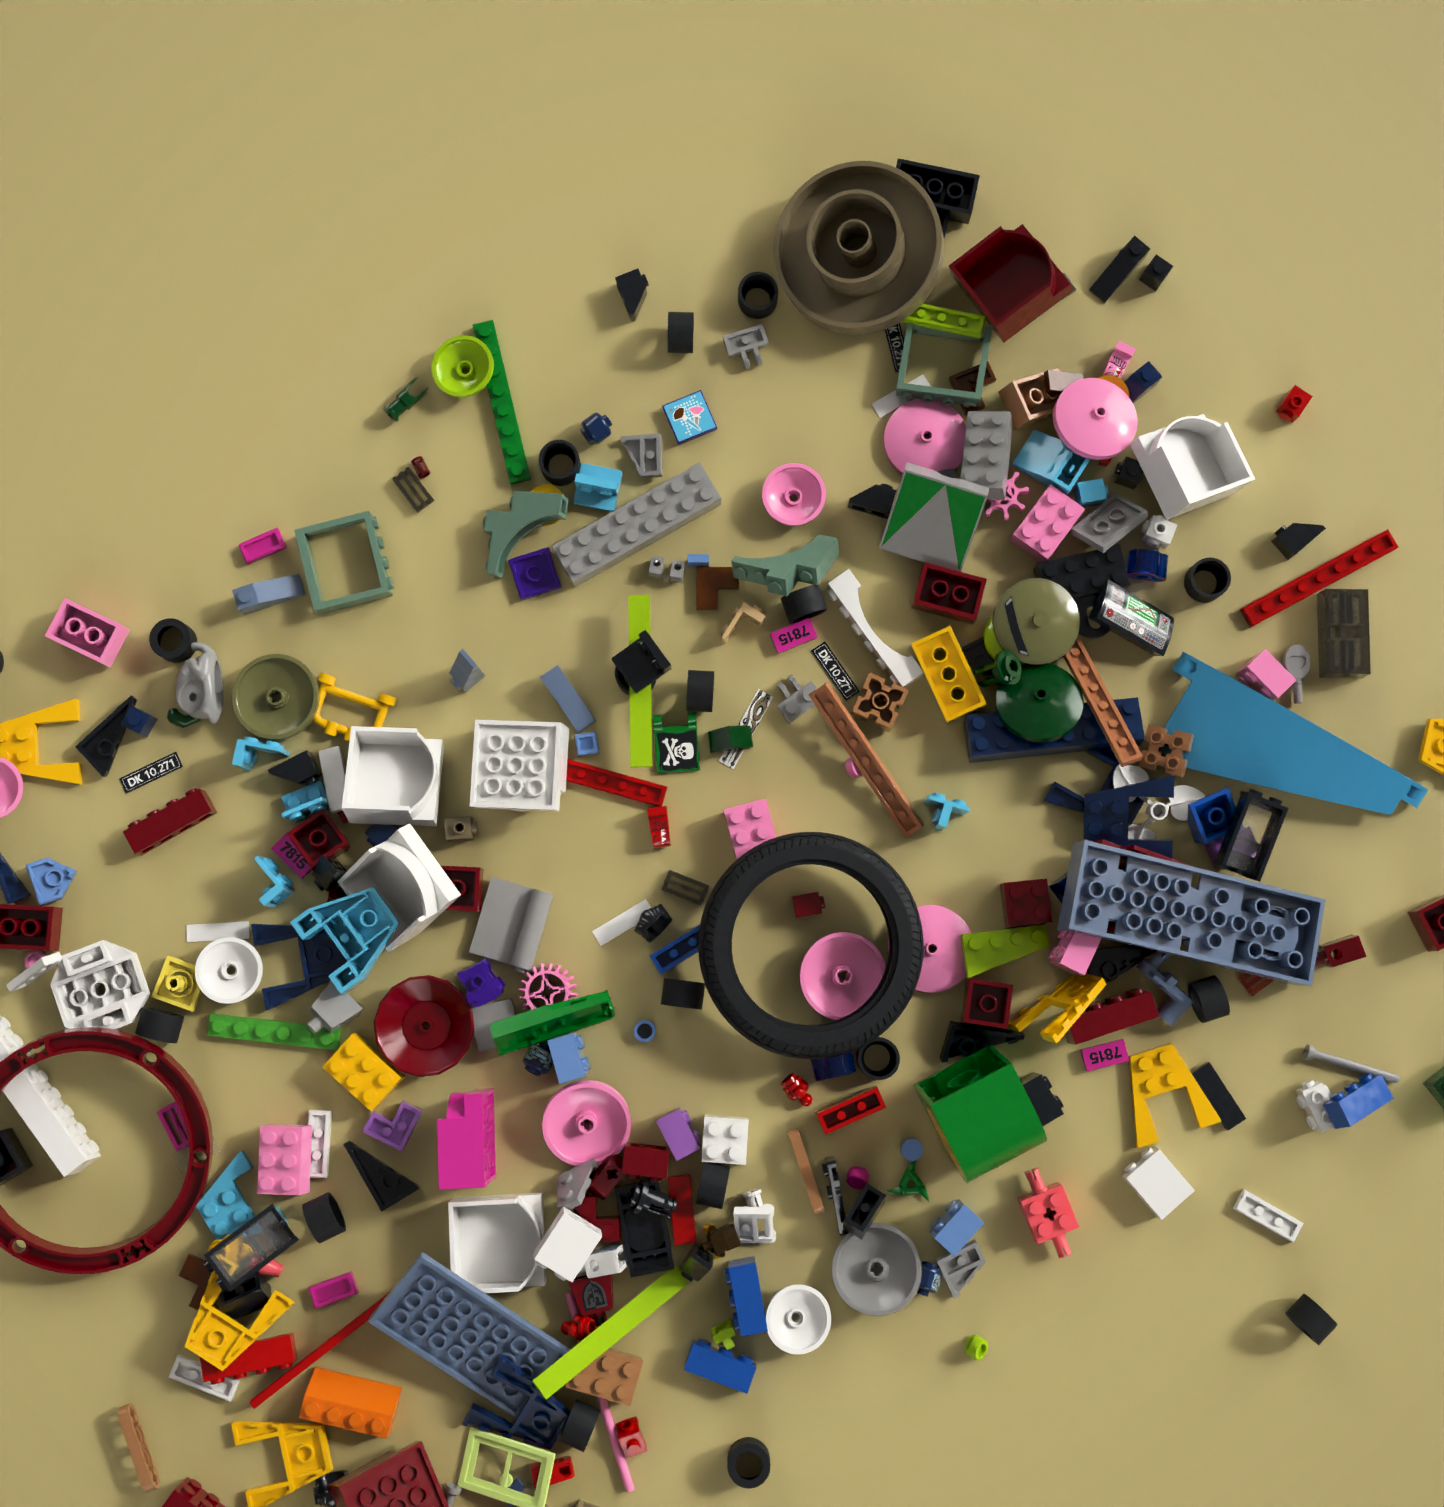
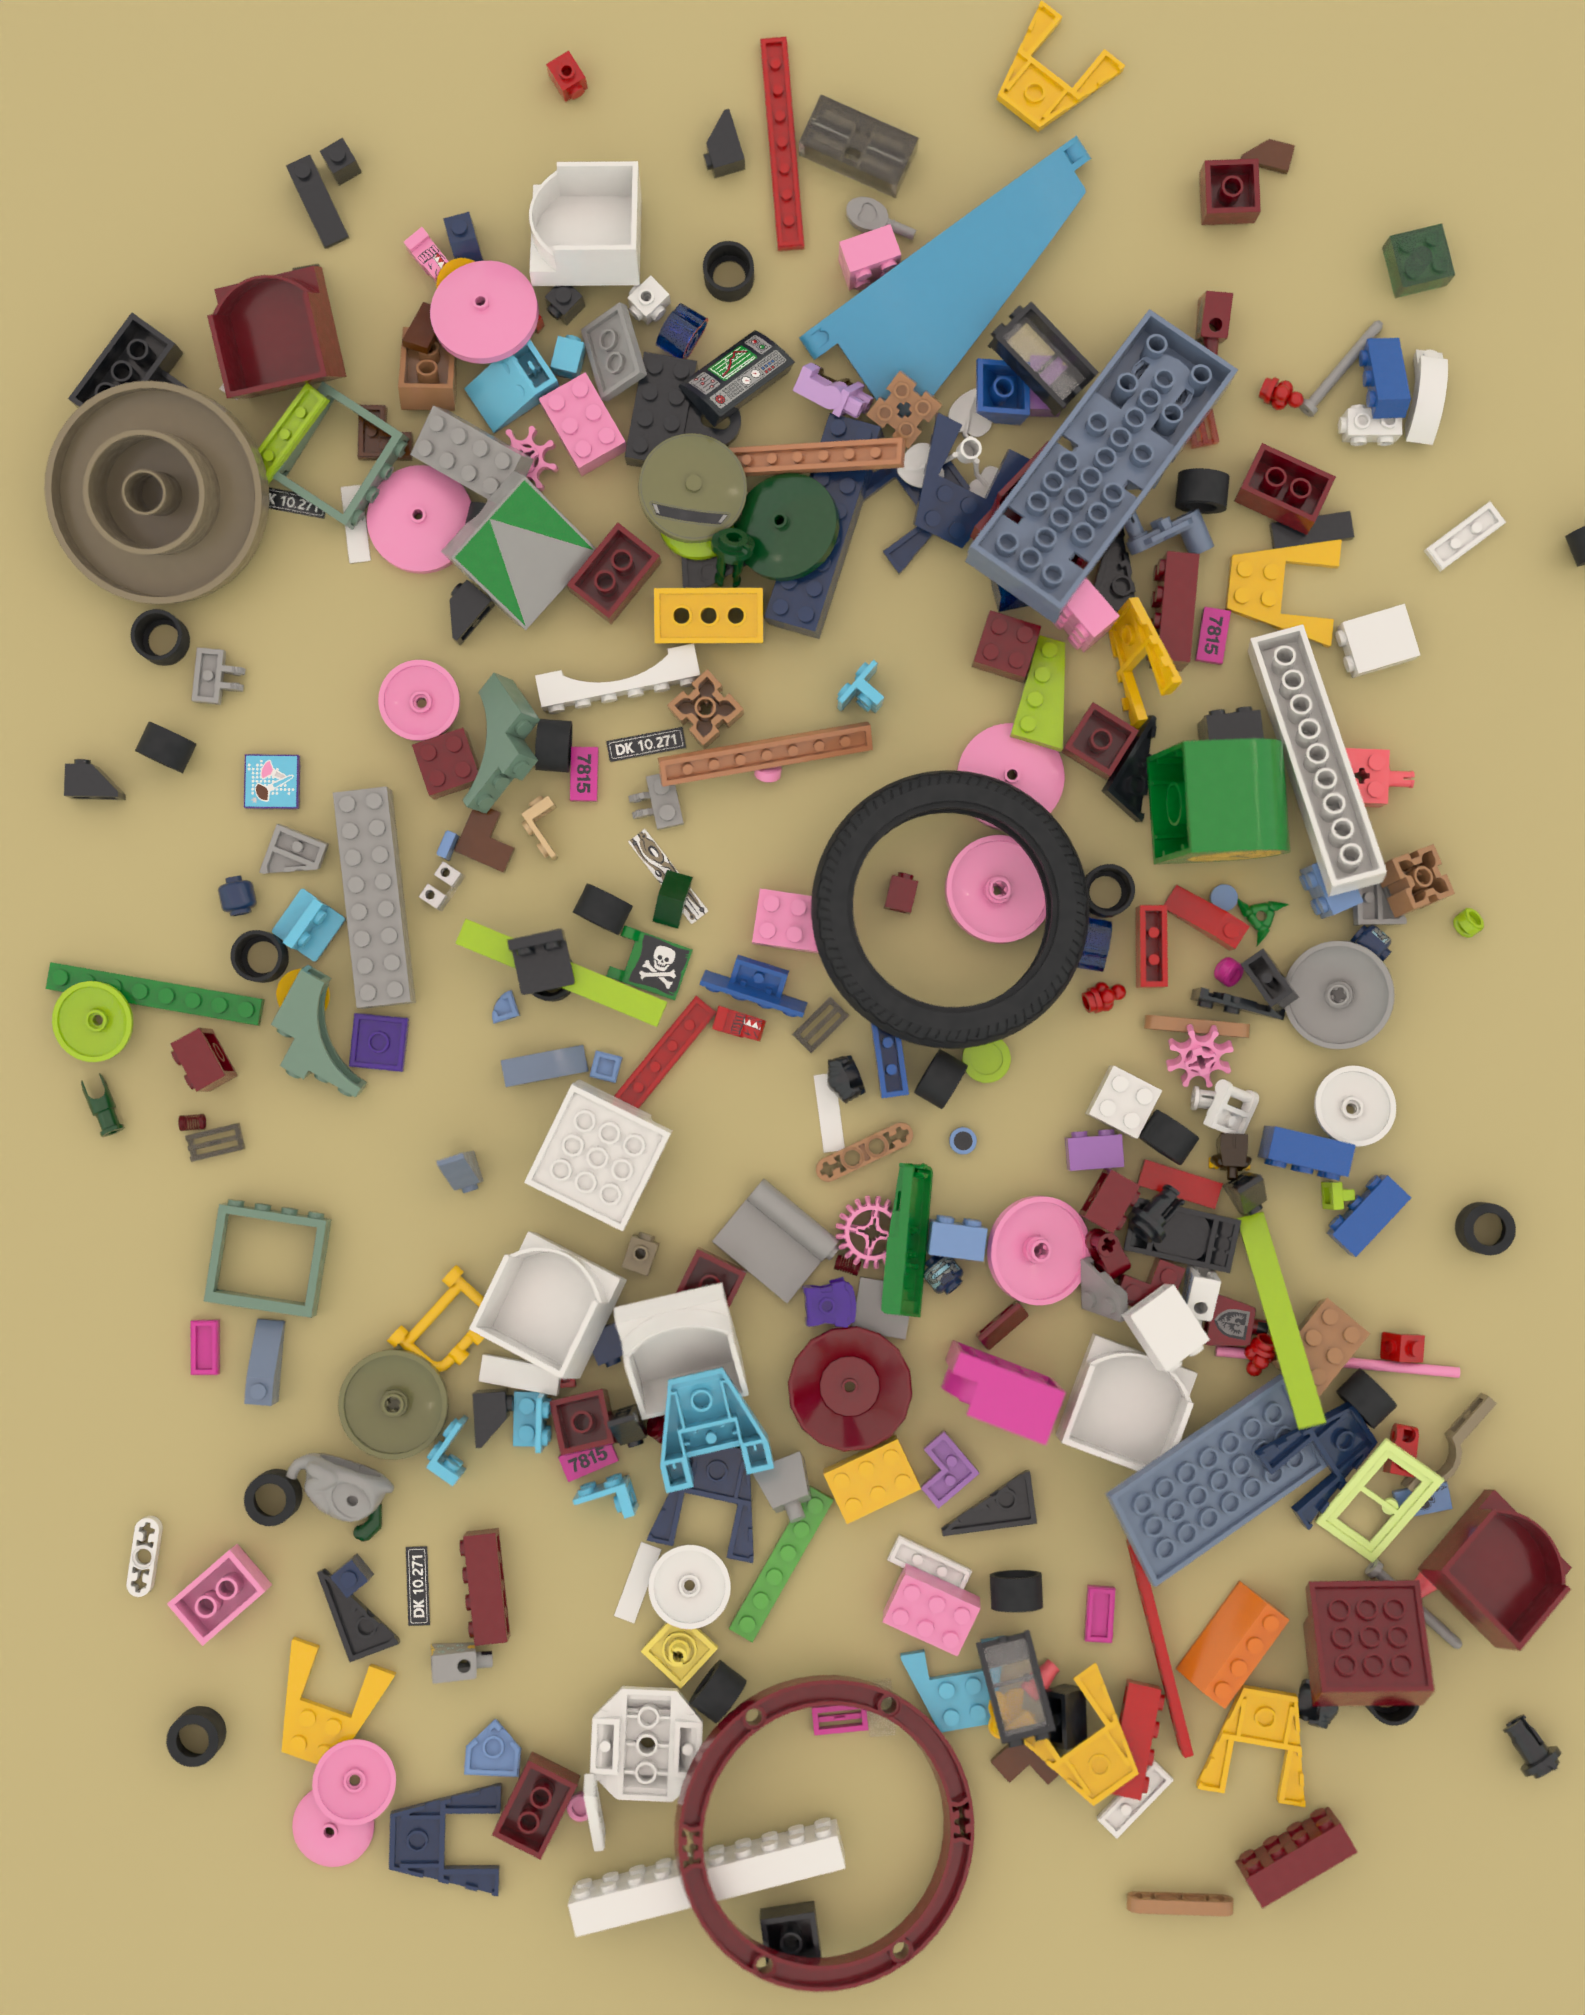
camera: 65 degrees left, 5 degrees up
none -> white beam [126,1516,163,1597]
none -> dark red brick [170,1028,238,1092]
none -> dark red brick [412,727,480,800]
none -> light grey torso [431,1642,493,1684]
none -> medium blue tile [492,990,520,1024]
none -> blue bracket [699,955,808,1018]
none -> lavender hips [793,363,874,418]
none -> medium nougat beam [816,1122,913,1182]
none -> dark red piece [834,1254,861,1276]
none -> lime piece [962,1040,1011,1083]
none -> dark red slope [976,1301,1029,1350]
none -> red slope [1164,885,1250,951]
none -> bright pink gear [1166,1024,1234,1088]
none -> dark red brick [1234,443,1336,535]
none -> white brick [1248,624,1387,897]
none -> red piece [1259,377,1304,410]
none -> medium nougat brick [1380,844,1455,918]
none -> white arch [1404,349,1448,445]

